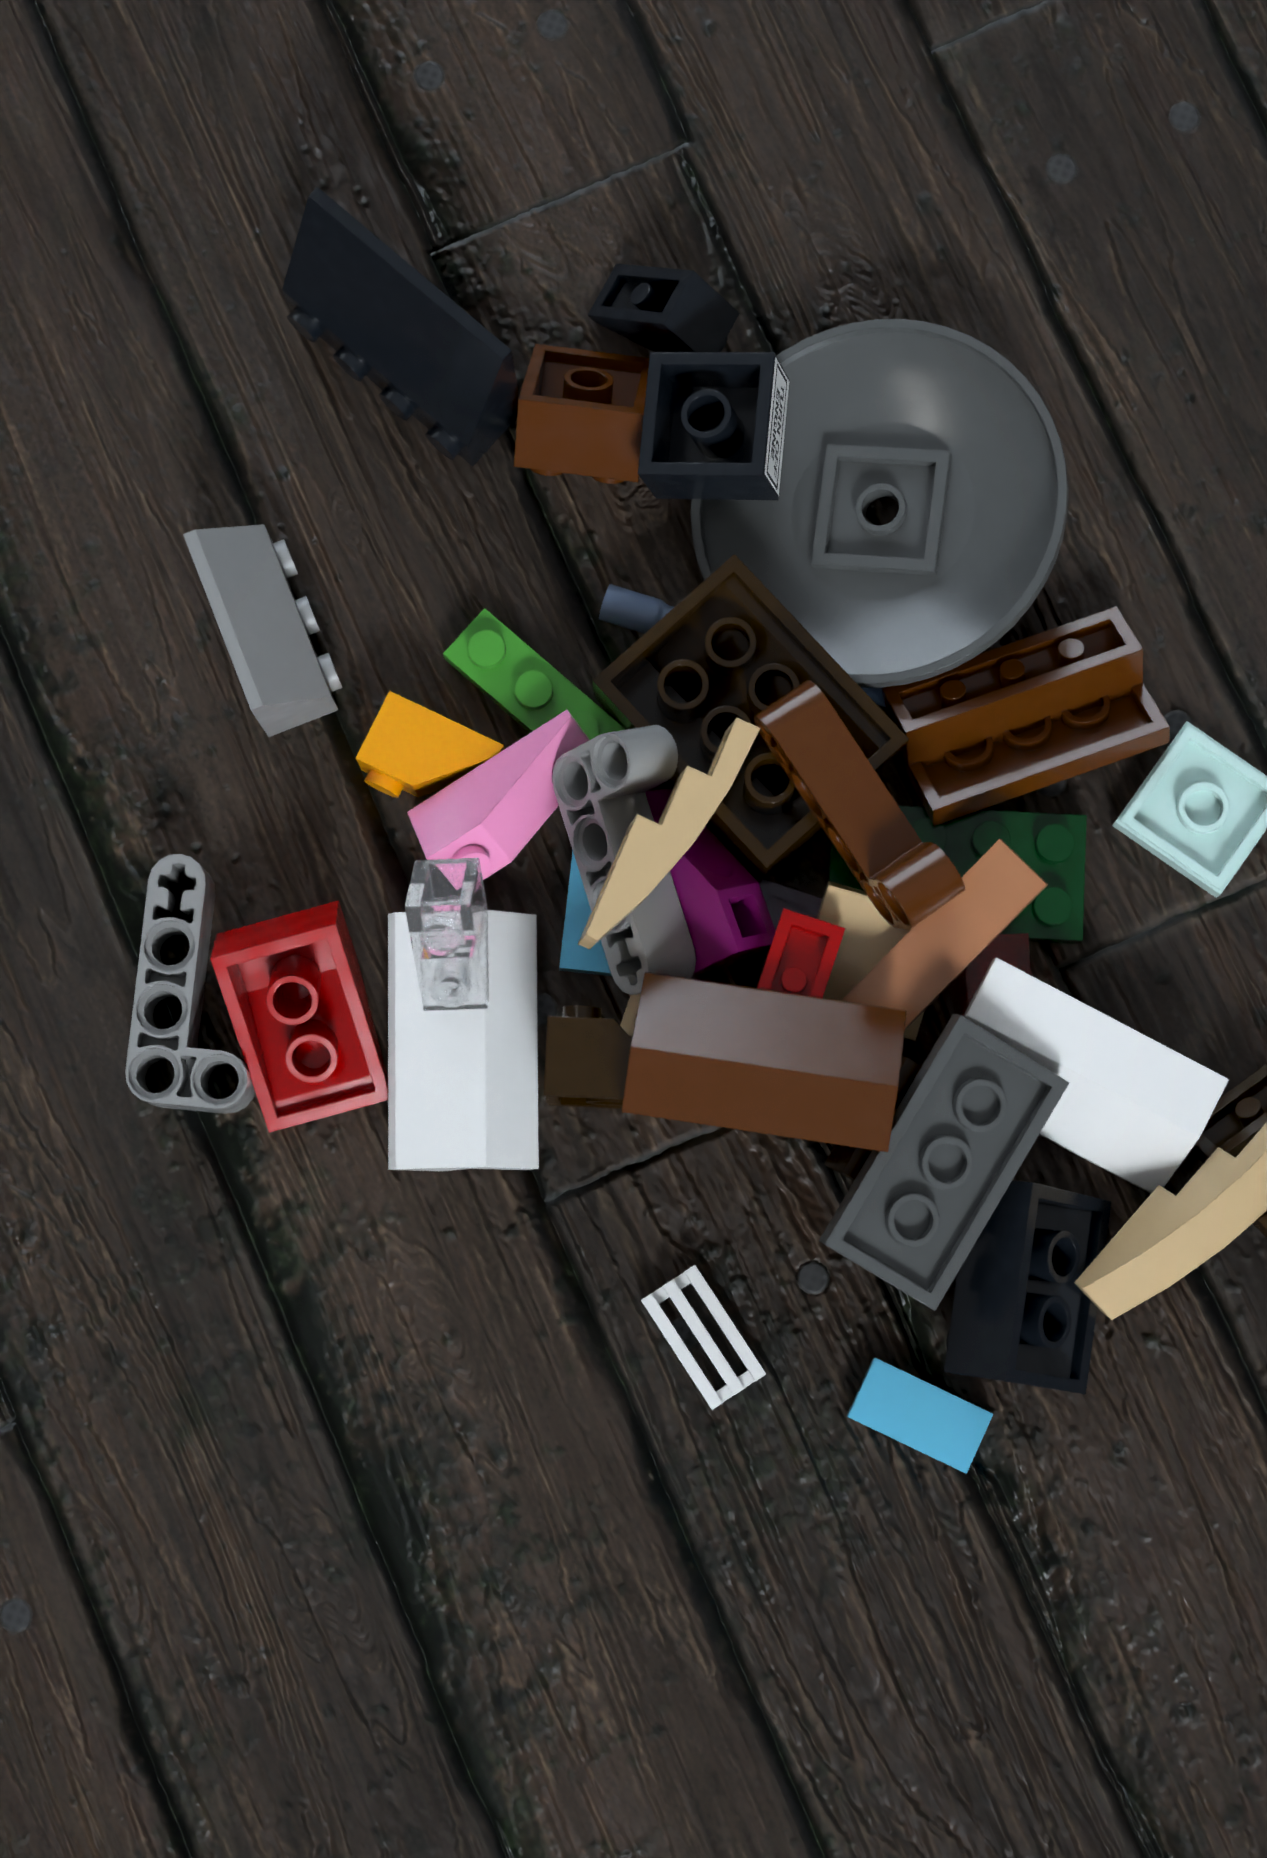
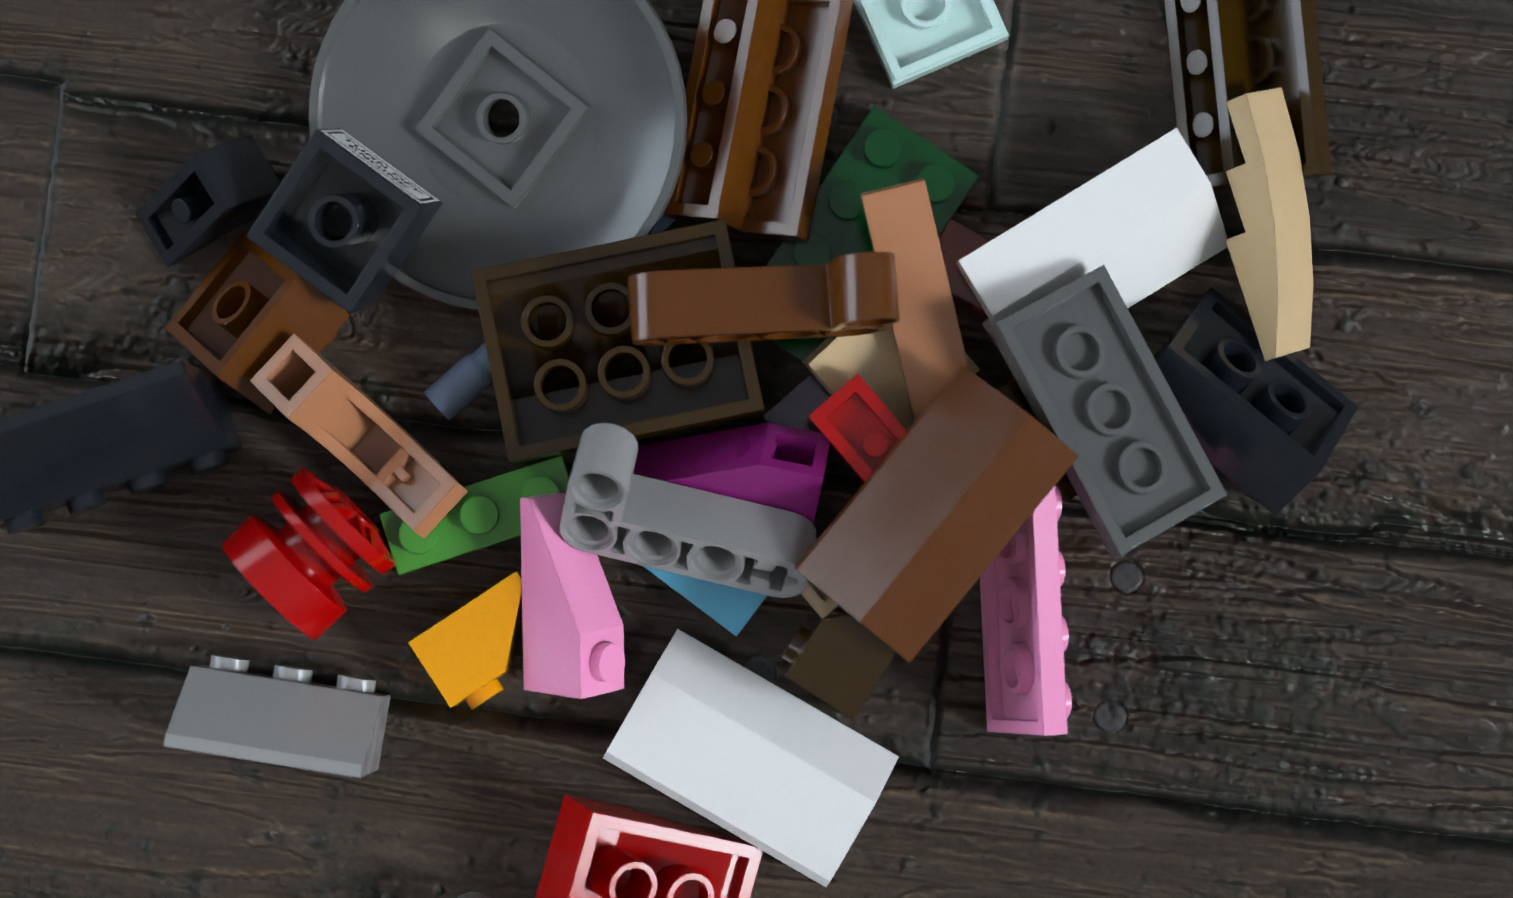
camera: 65 degrees left, 5 degrees up
clear slope [405,858,489,1011] -> none
tan slope [578,717,760,949] -> none
white tile [641,1265,766,1410] -> none
medium azure tile [846,1357,993,1474] -> none
none -> red wheel [221,467,397,640]
none -> nougat arch [250,333,468,539]
none -> bright pink plate [980,486,1072,736]

